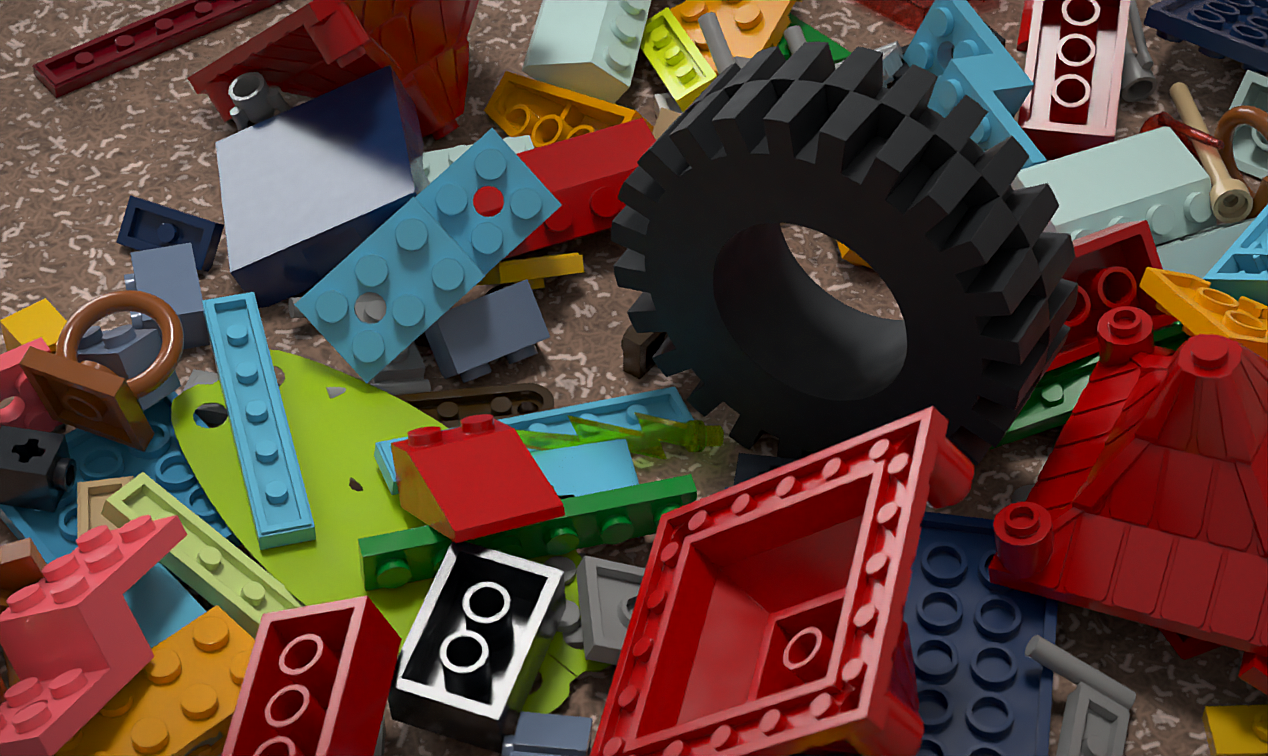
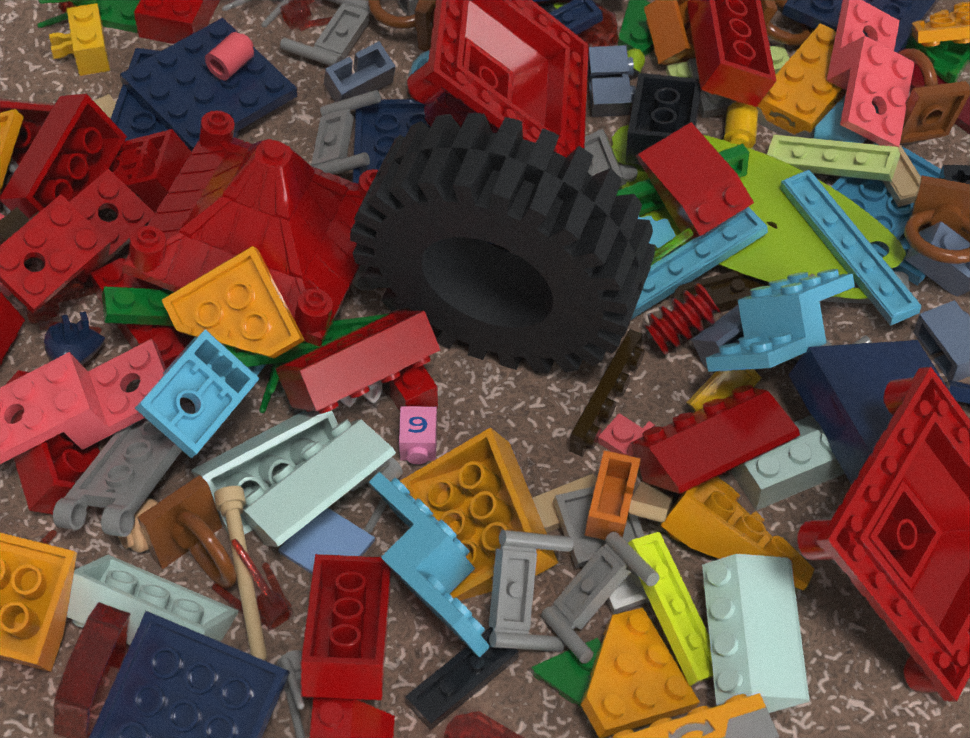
camera: 170 degrees right, 10 degrees up
none -> red piece [644,283,722,355]

